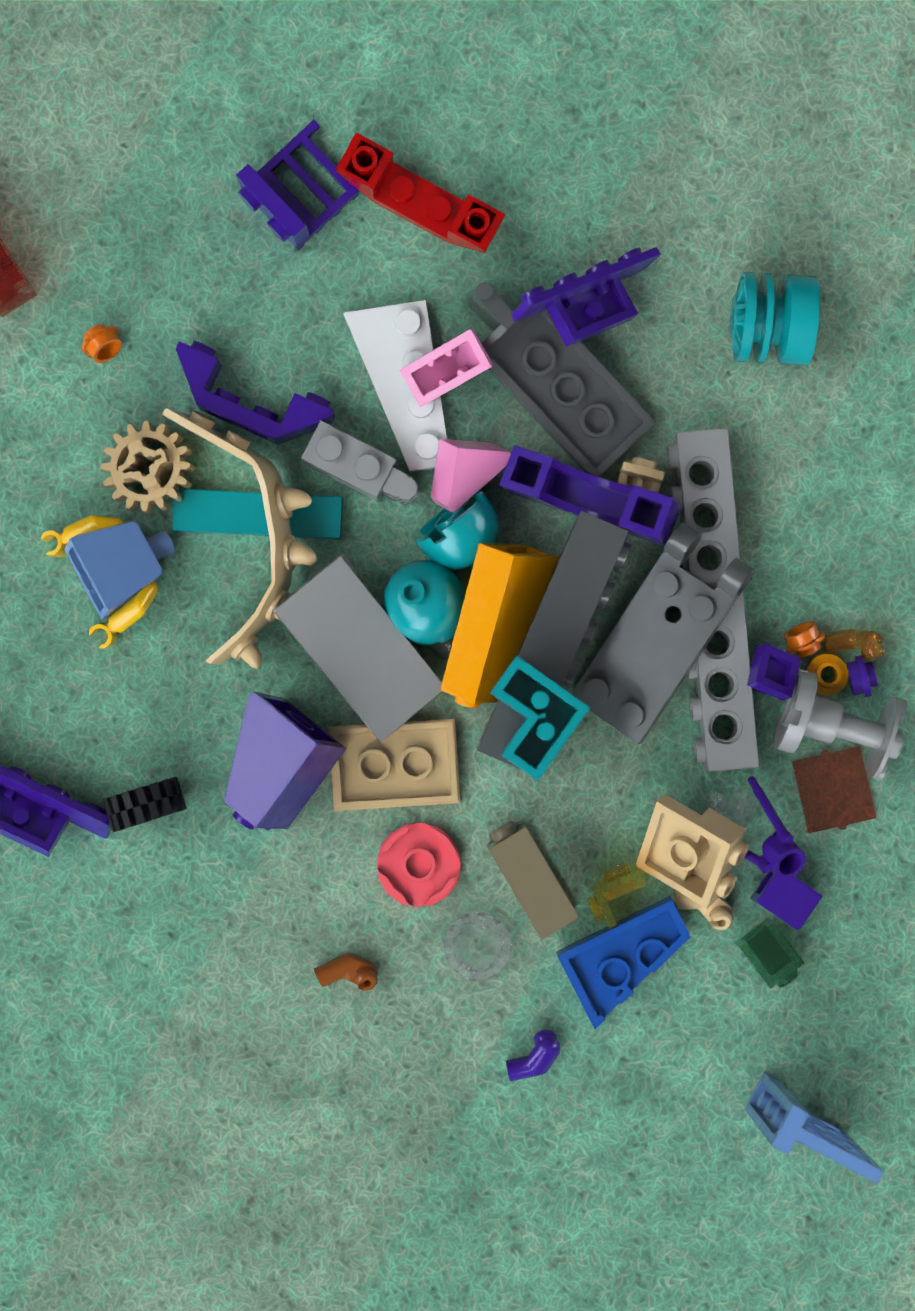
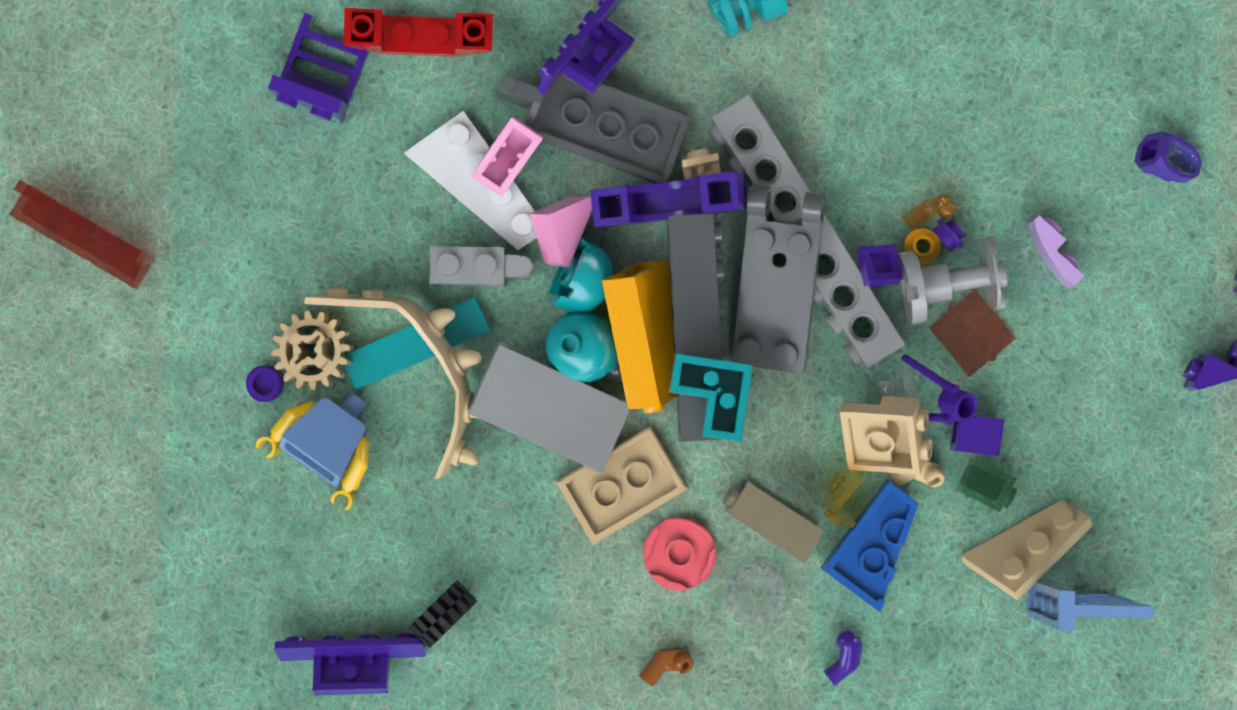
camera: 30 degrees left, 0 degrees up
orange plate [82,324,122,363] -> none
dark purple slope [175,340,336,445] -> none
slope [224,691,347,830] -> none
orange plate [784,621,825,658] -> none
none -> dark purple tile [246,366,284,402]
none -> tan wing [961,500,1092,601]

